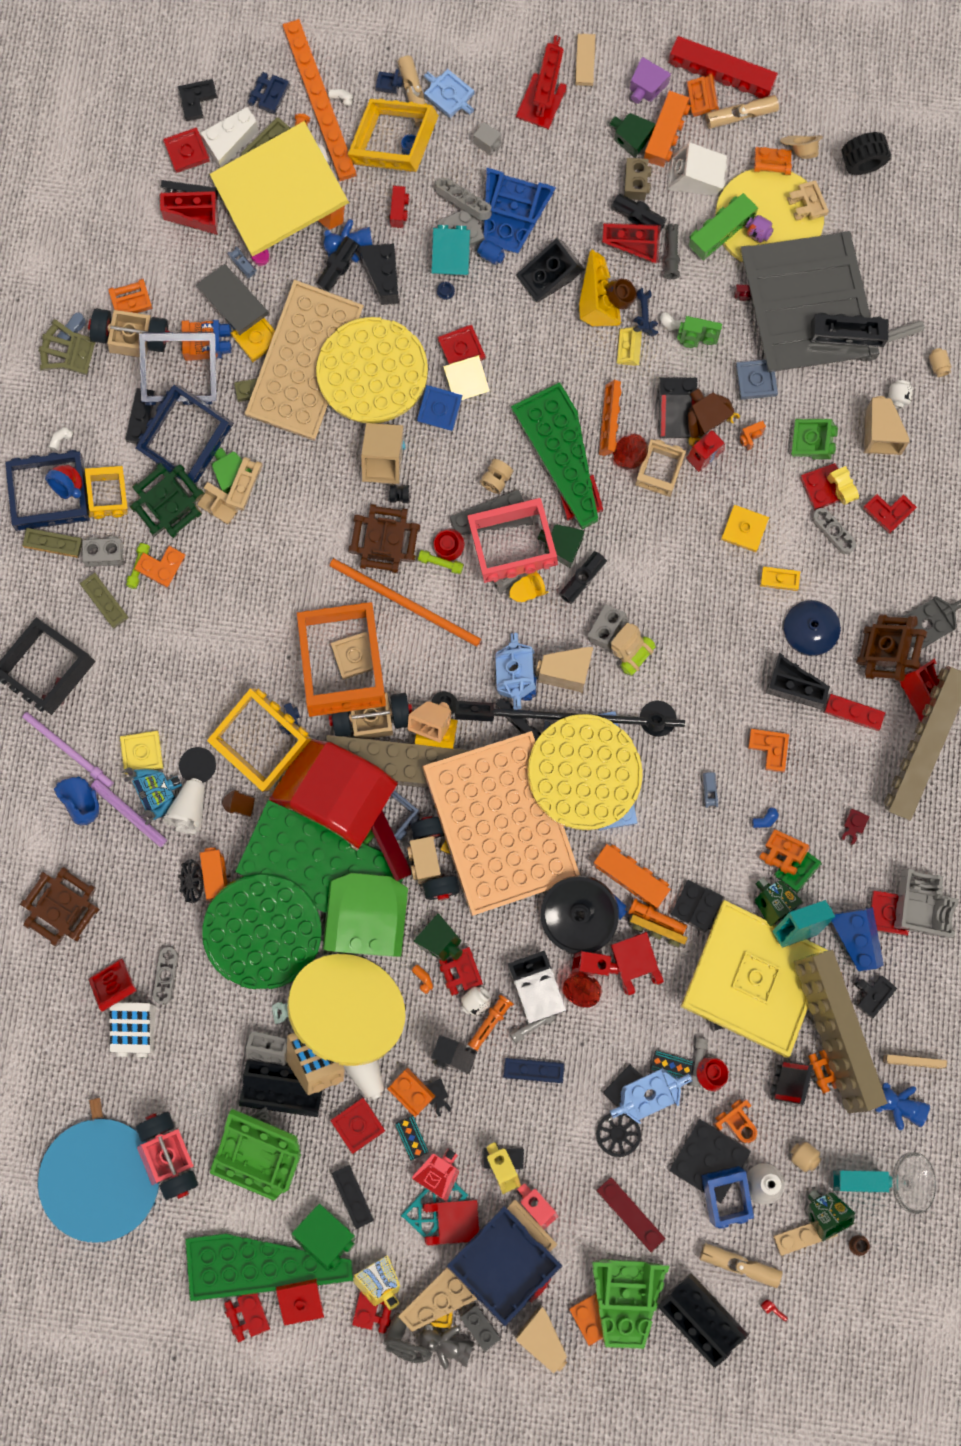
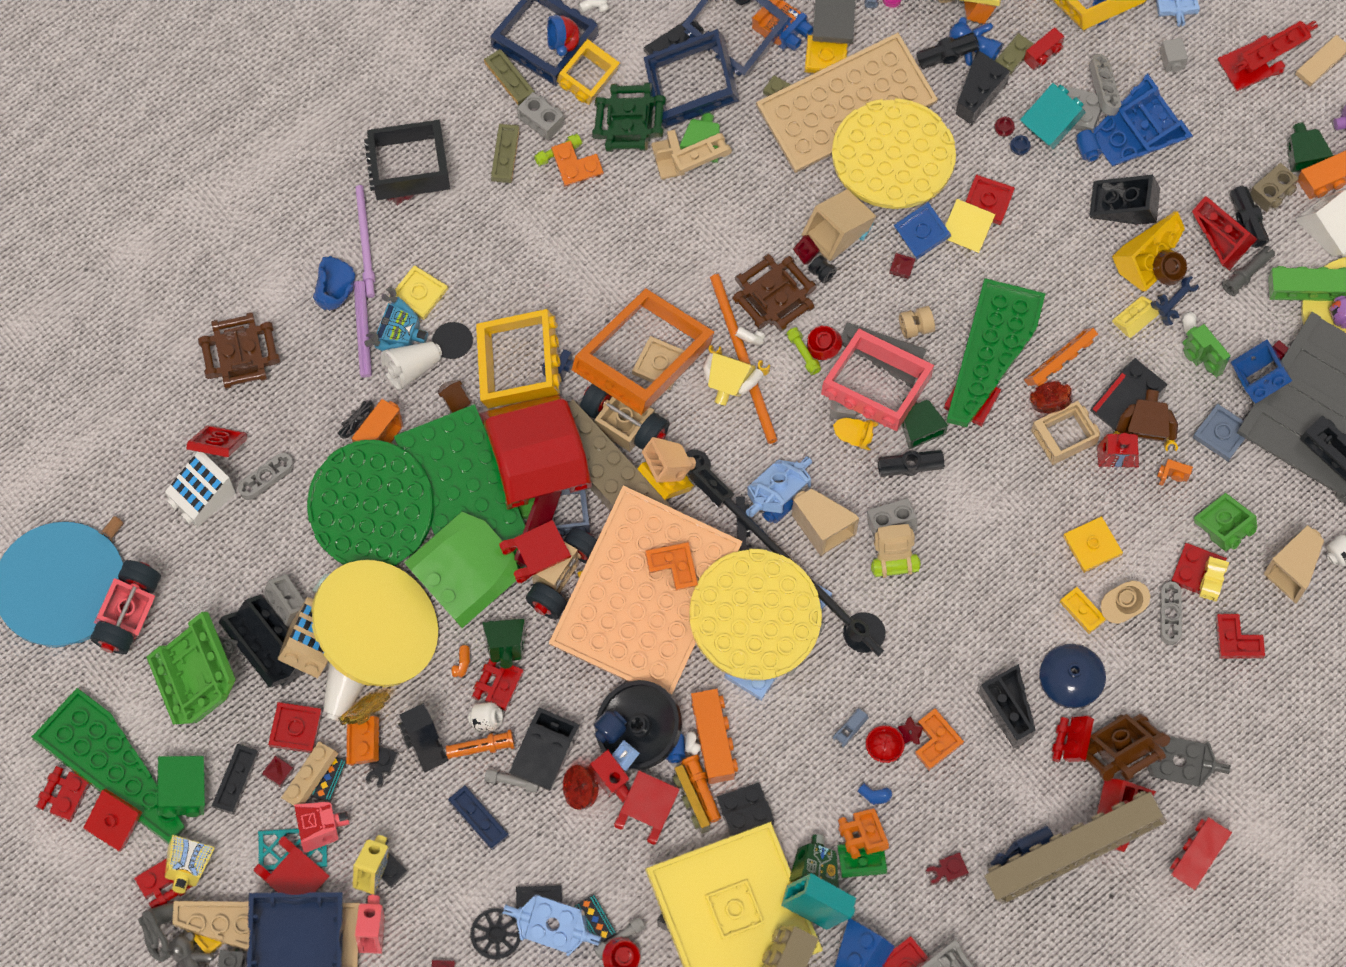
camera: 45 degrees right, 10 degrees down
red plate [824,694,886,731] -> none
none -> dark red tile [262,756,294,788]
none -> tan plate [281,742,338,806]
none -> clear yellow plate [338,690,391,725]
none -> red flag [499,520,571,584]
none -> dark blue head [594,710,627,744]
none -> light blue tile [612,740,640,771]
none -> orange plate [645,542,698,591]
none -> white arm [685,730,701,755]
none -> light yellow torso [703,345,770,406]
none -> white arm [735,326,765,345]
none -> dark red tile [793,235,820,265]
none -> red hat [866,725,905,763]
none -> dark red tile [889,253,915,279]
none -> dark red plate [898,717,923,745]
none -> dark blue wheel [990,825,1054,866]
none -> dark red plate [994,117,1015,137]
none -> olive plate [995,33,1034,75]
none -> red plate [1051,716,1094,762]
none -> tan piece [1101,580,1151,624]
none -> blue window [1231,339,1292,404]

